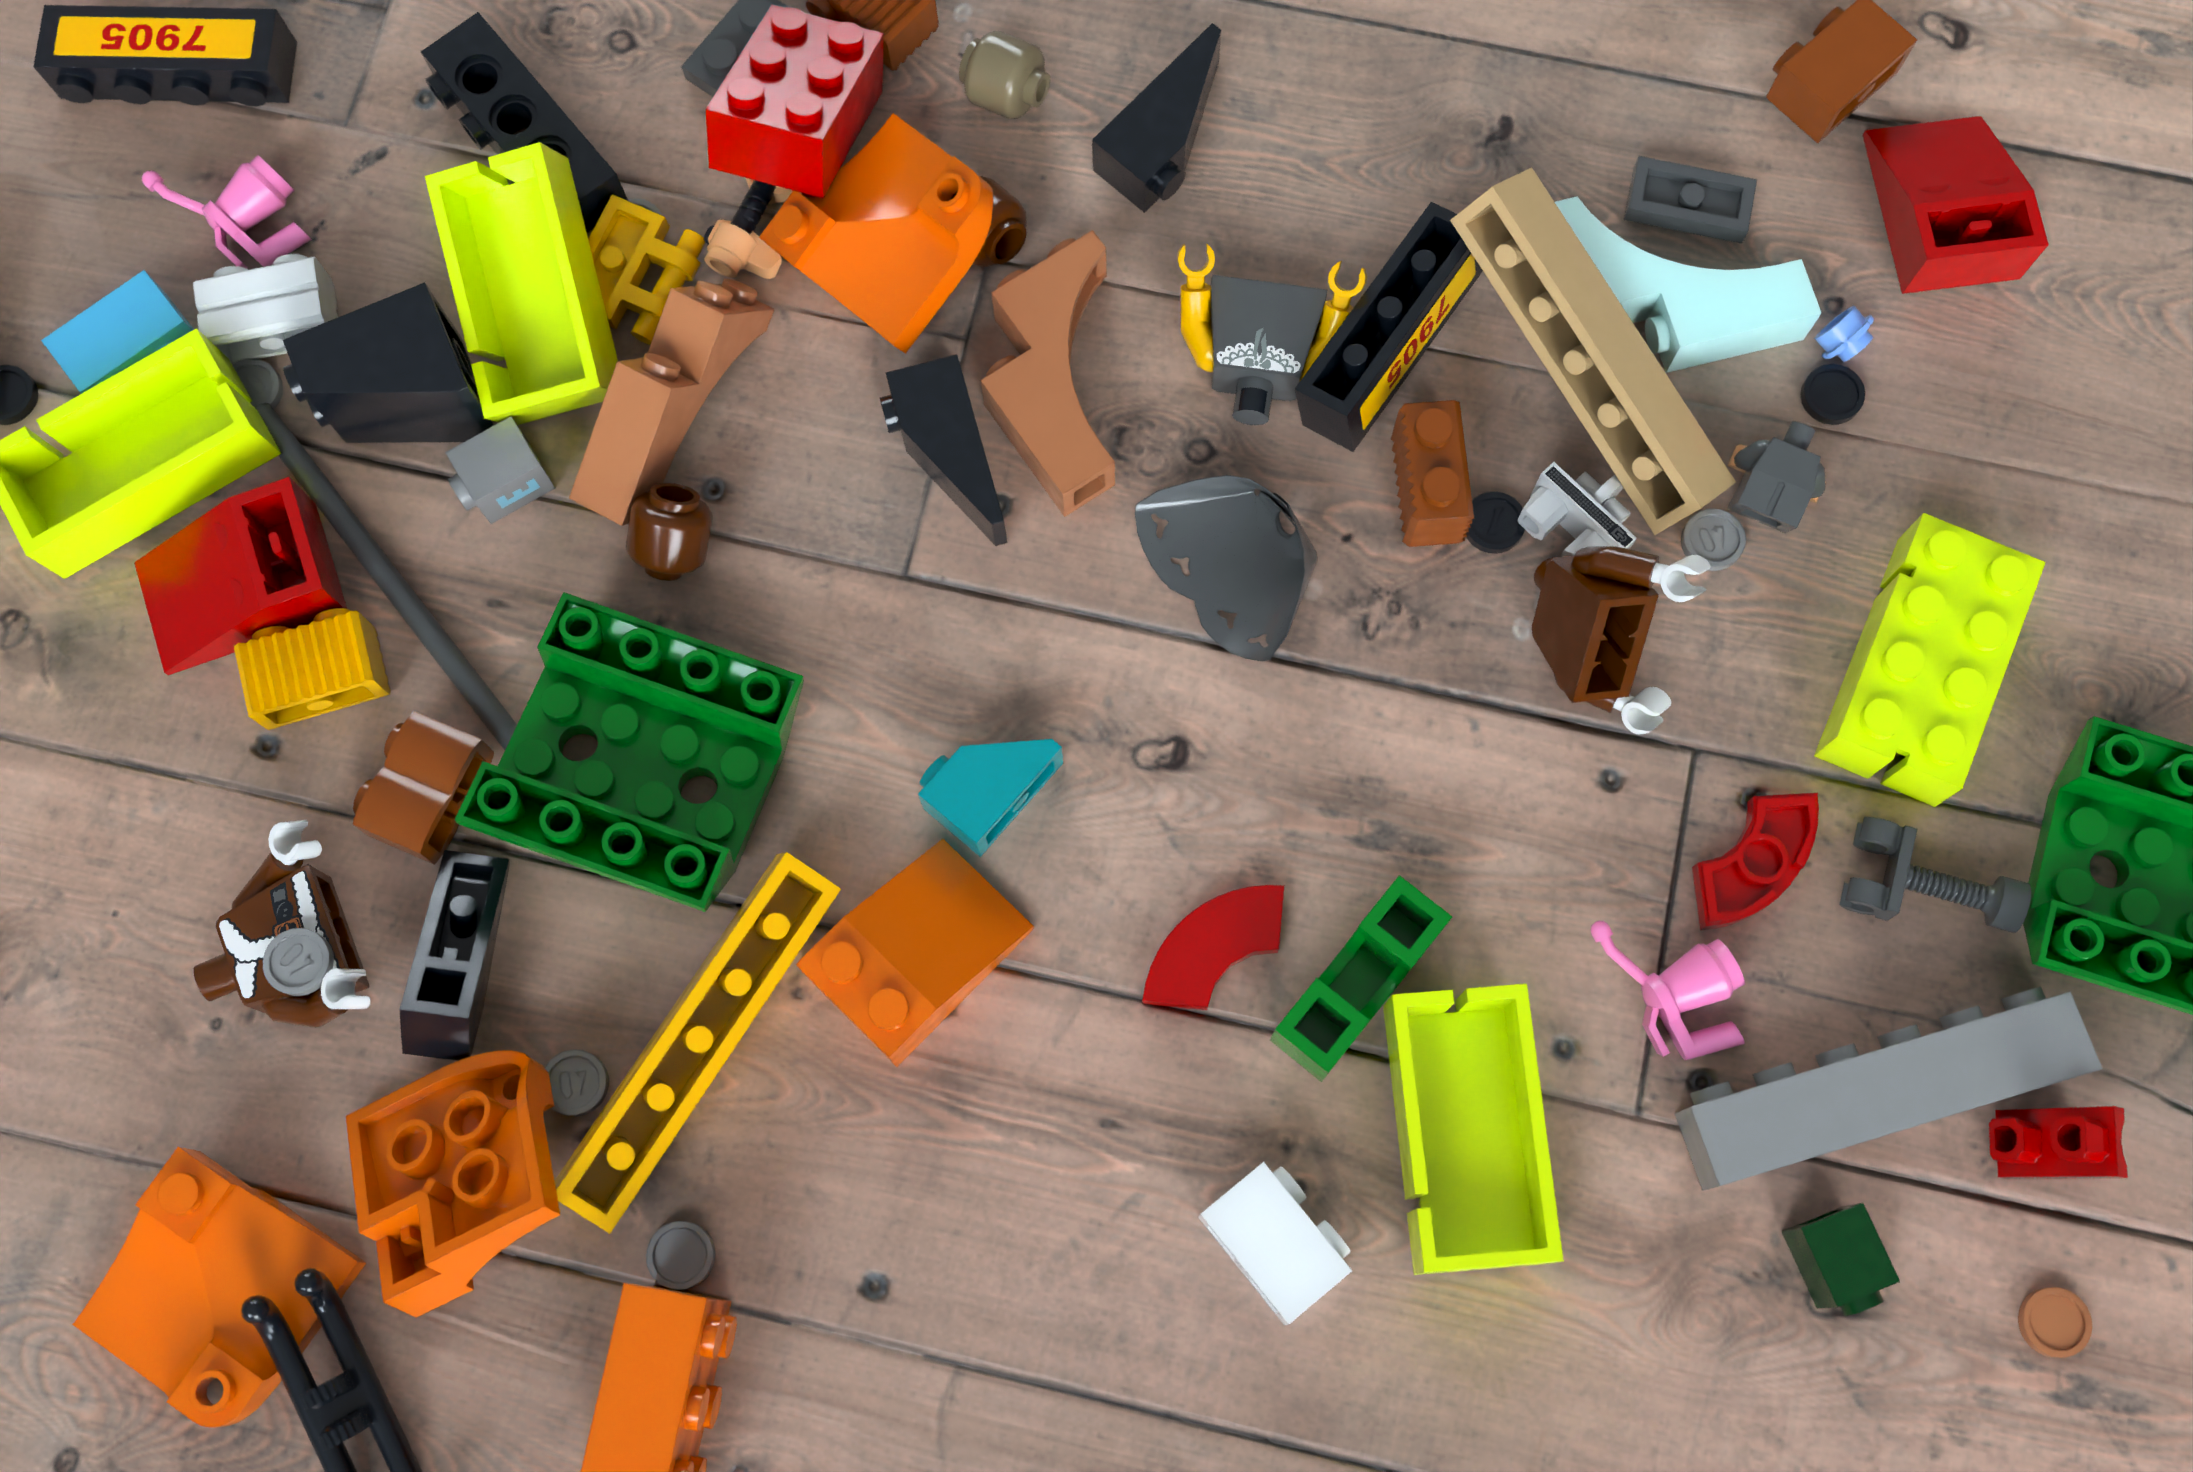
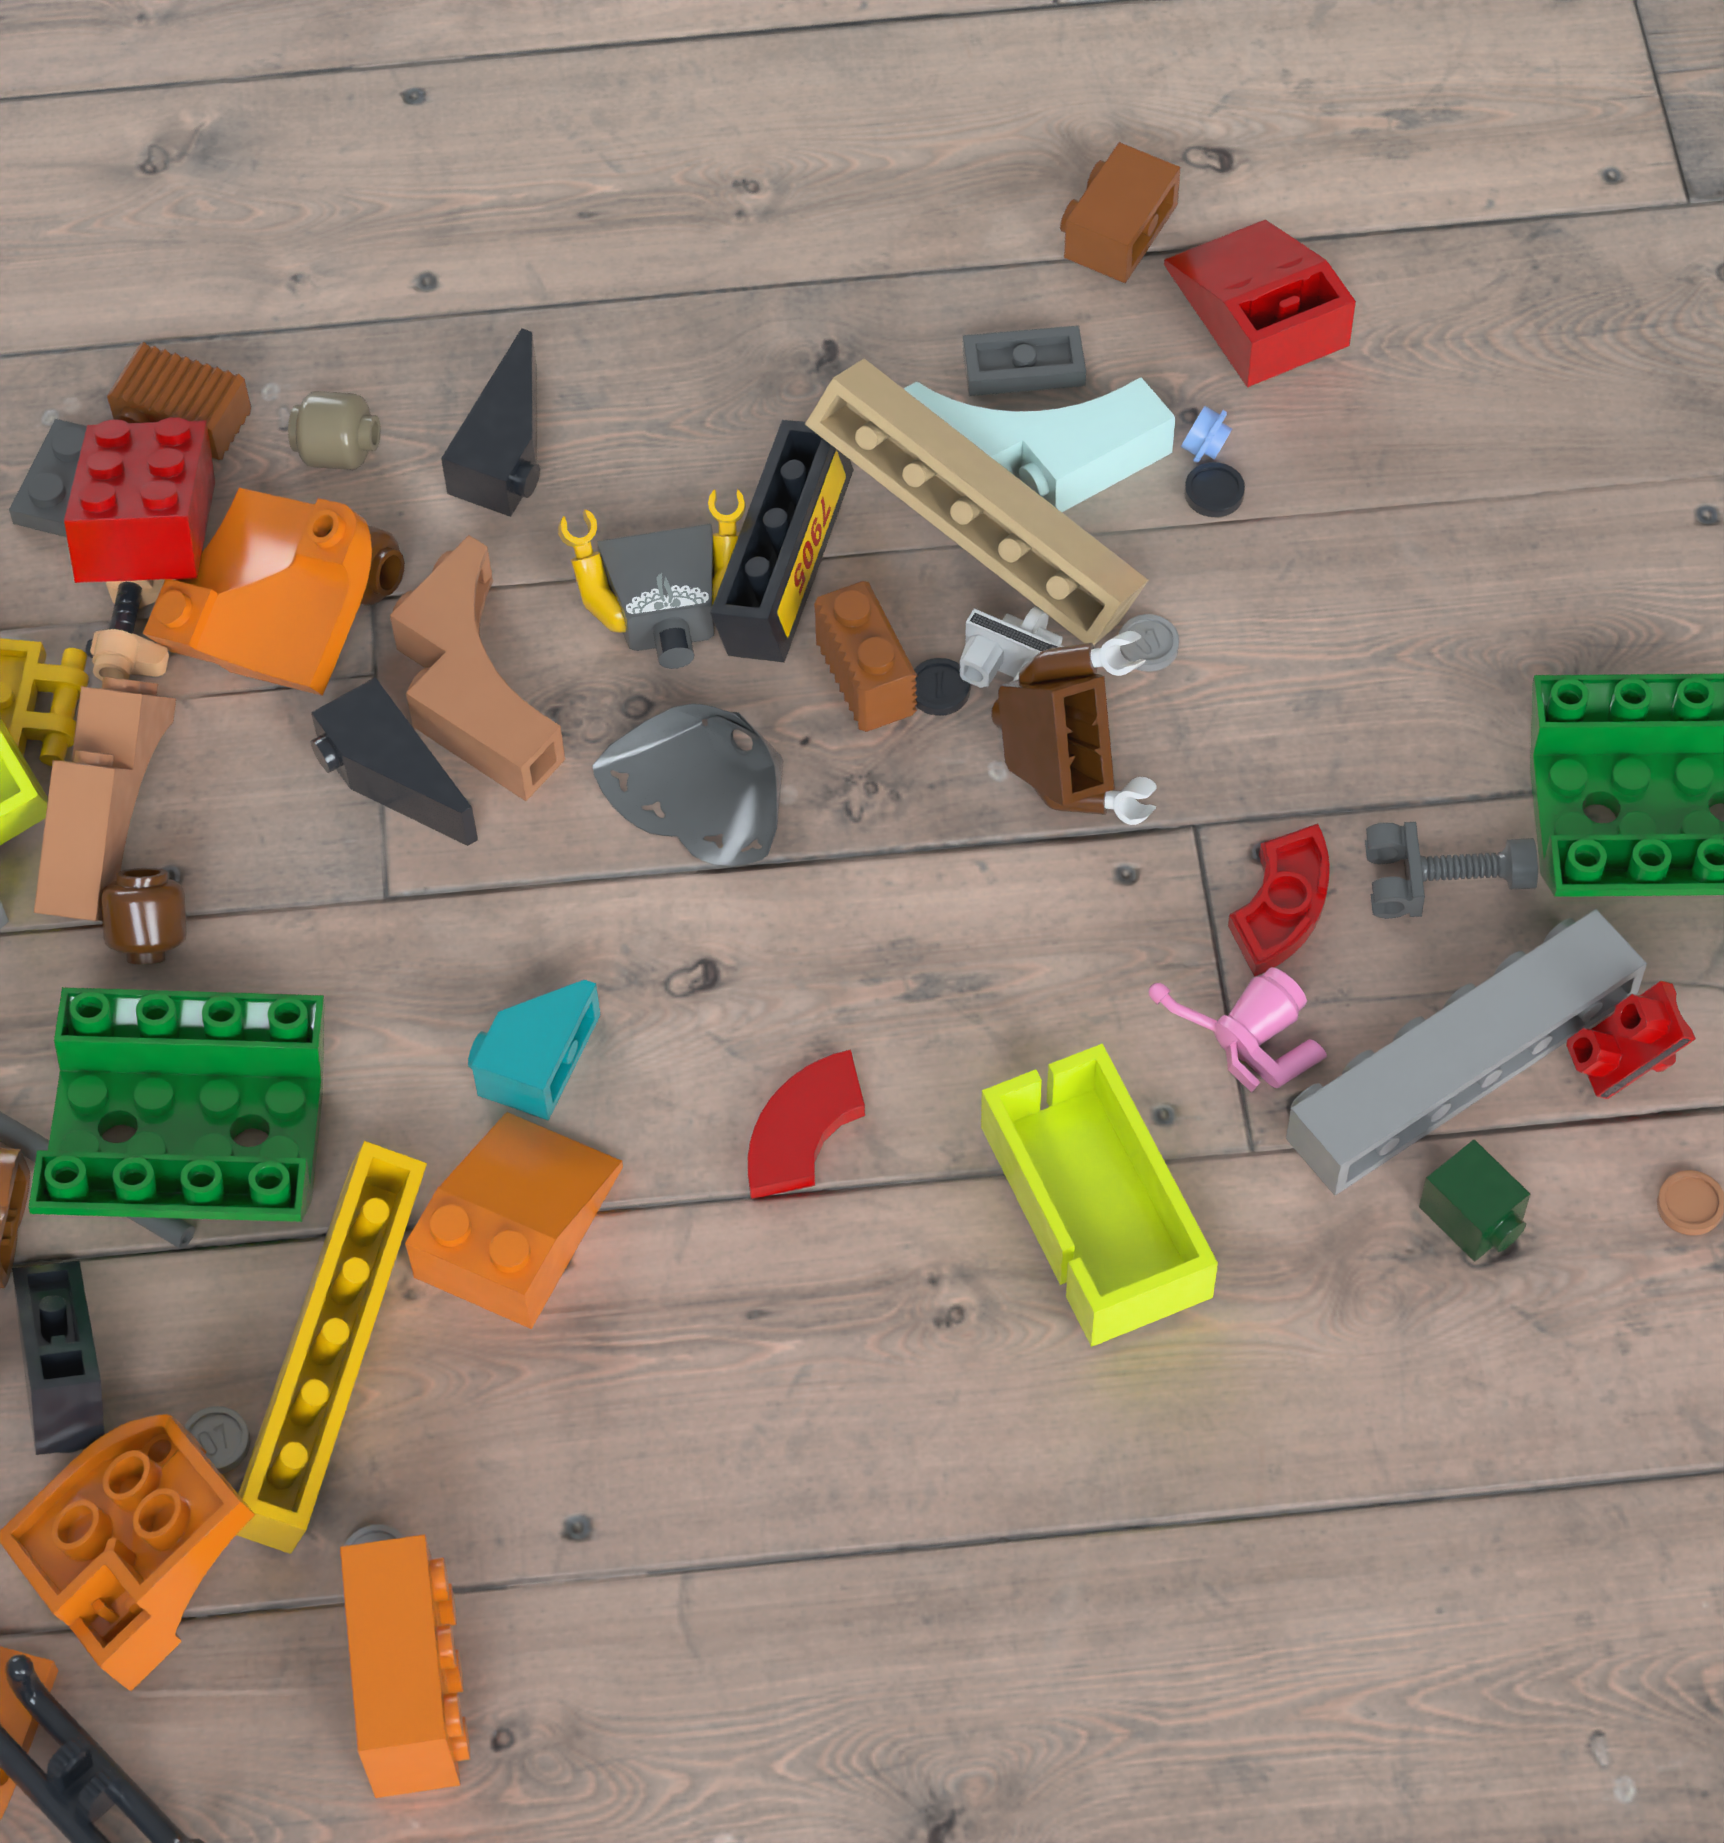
camera: 20 degrees left, 15 degrees down
white brick [1198,1162,1352,1325] -> none
green arch [1270,875,1452,1082] -> none
dark grey piece [1727,421,1826,533] -> none
neon yellow piece [1814,513,2046,807] -> none

